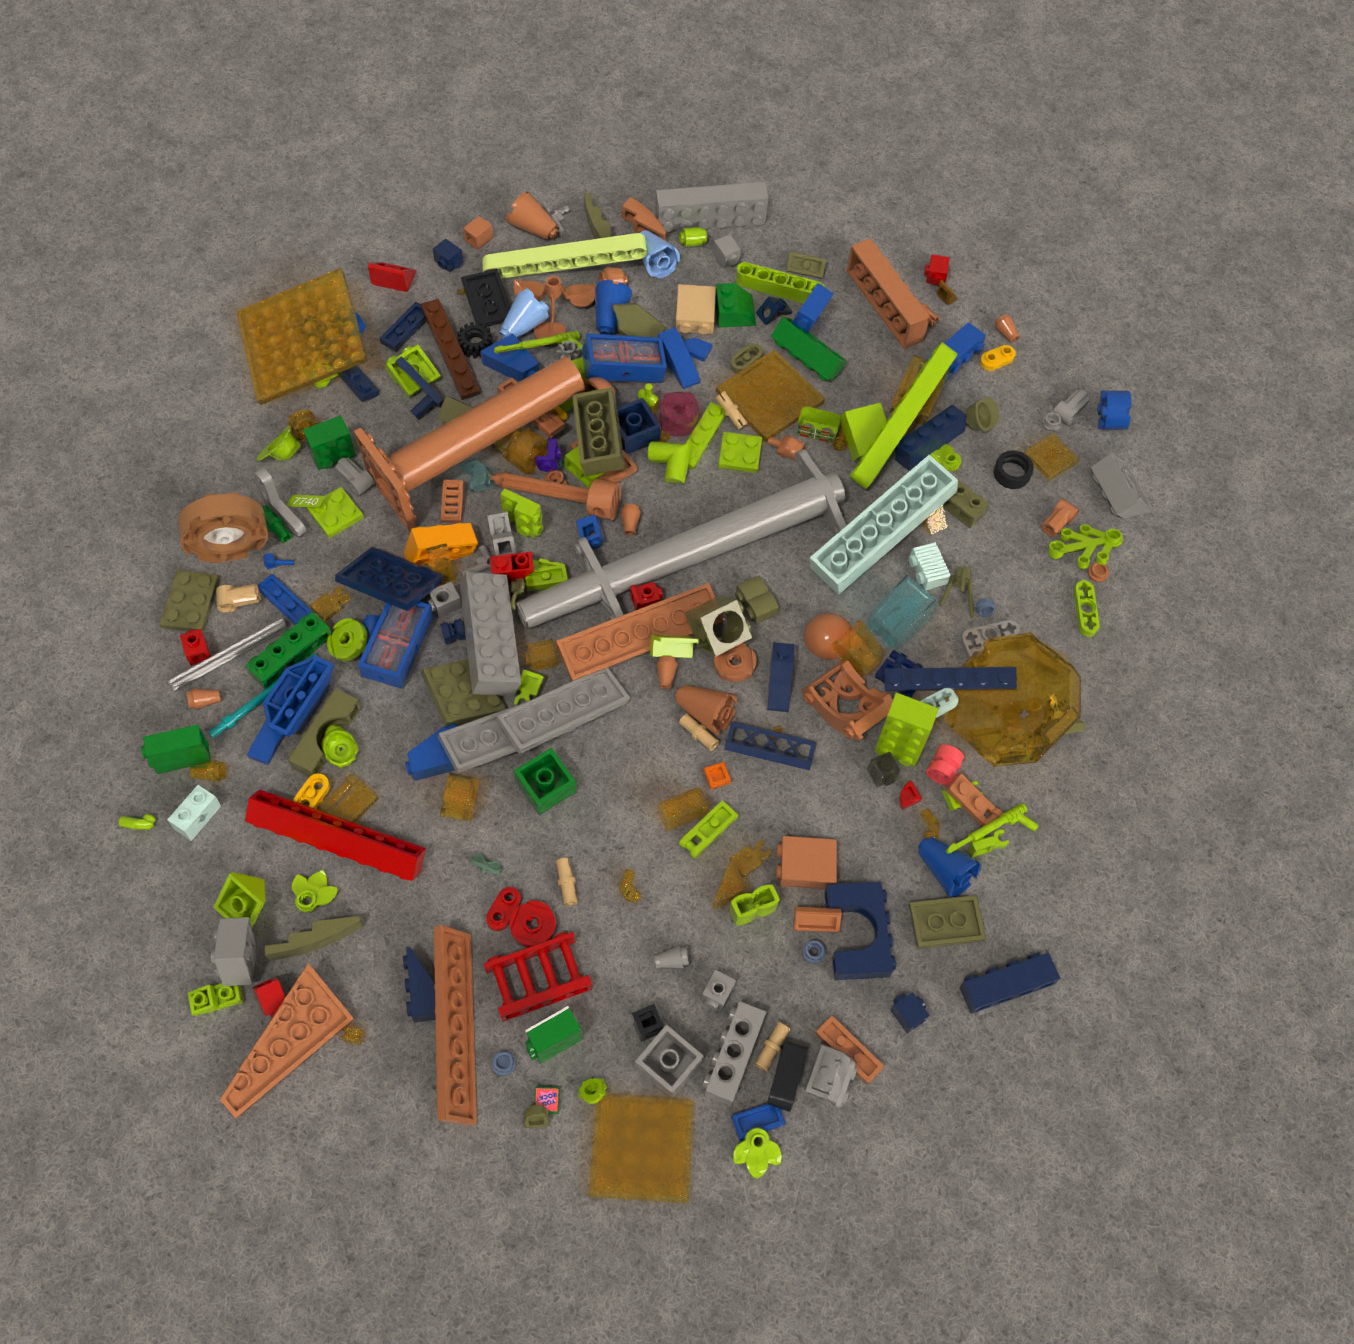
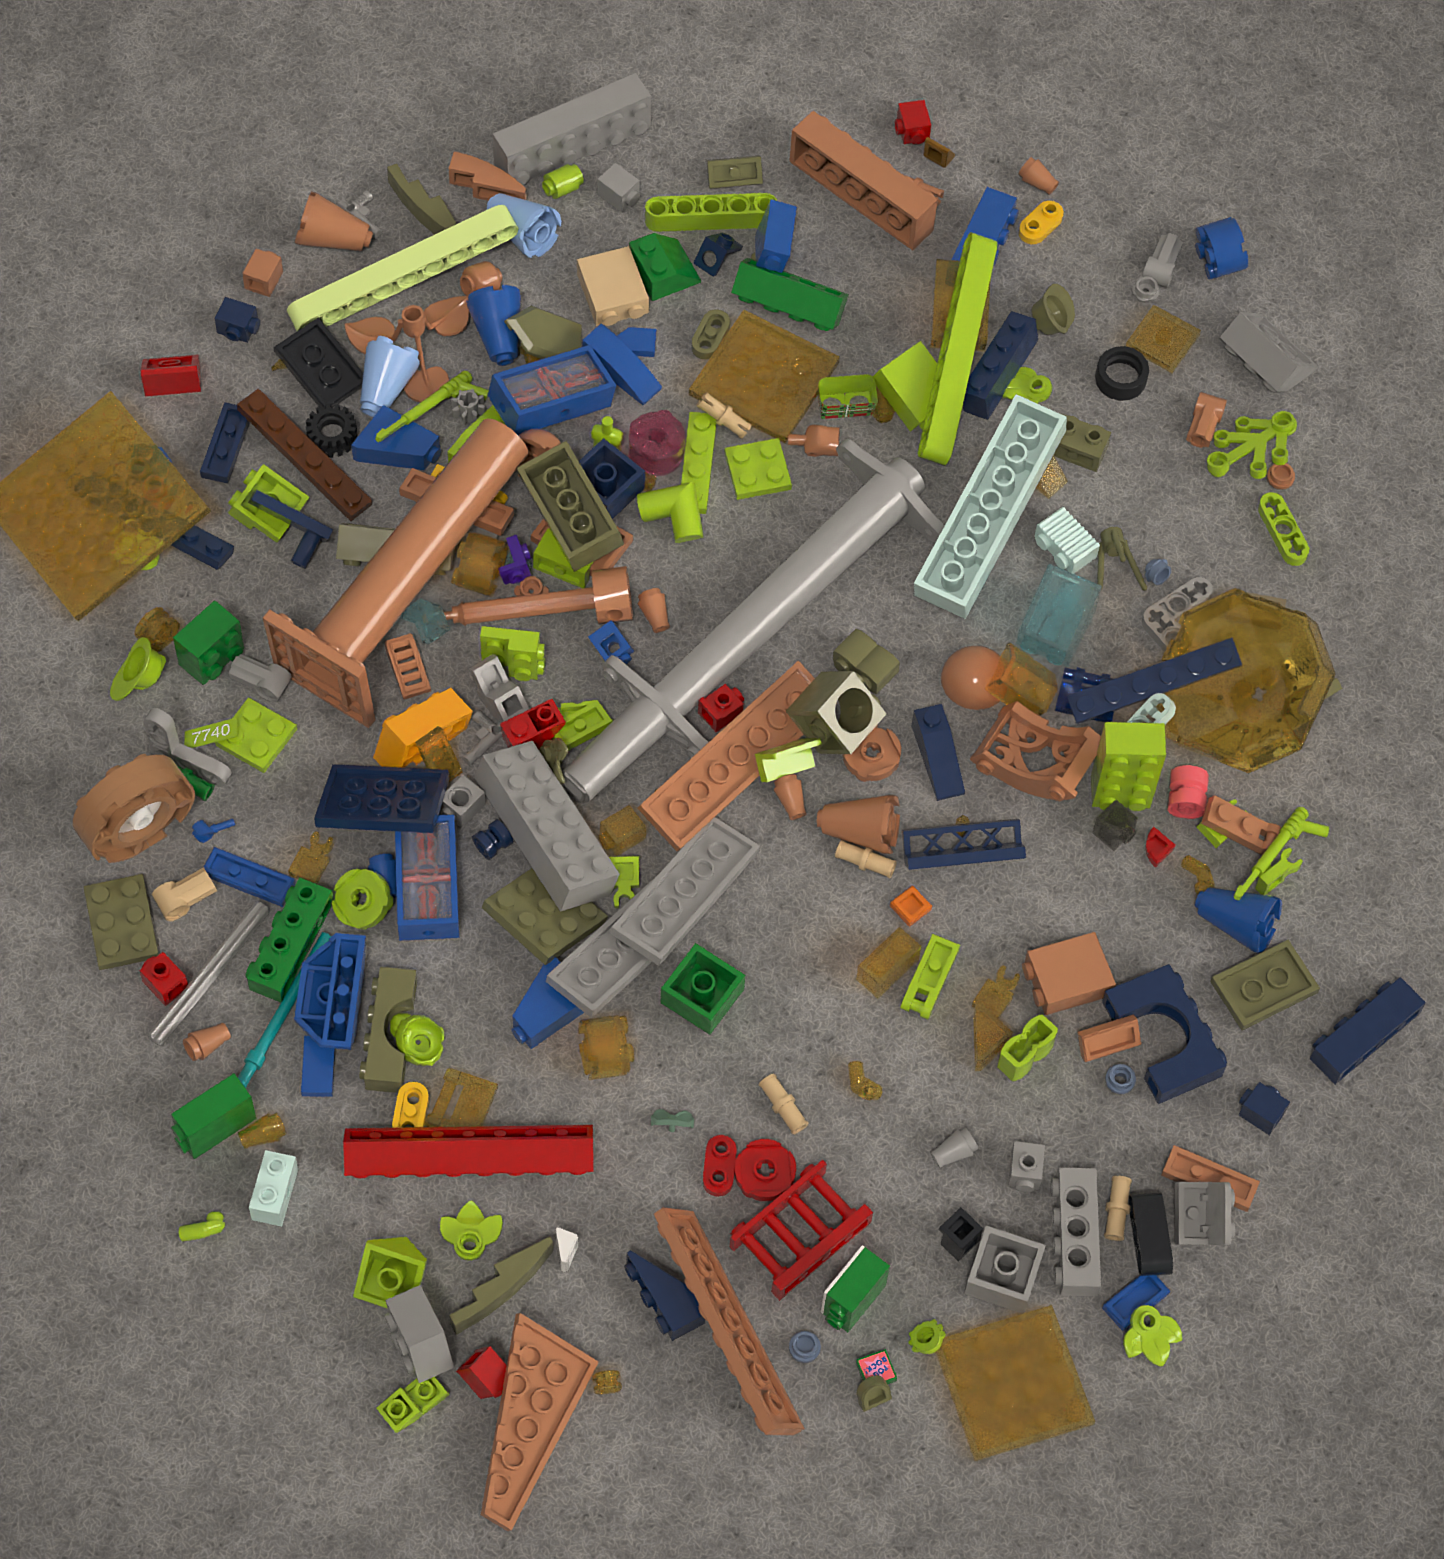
camera: 20 degrees left, 0 degrees up
none -> white slope [556,1227,578,1272]

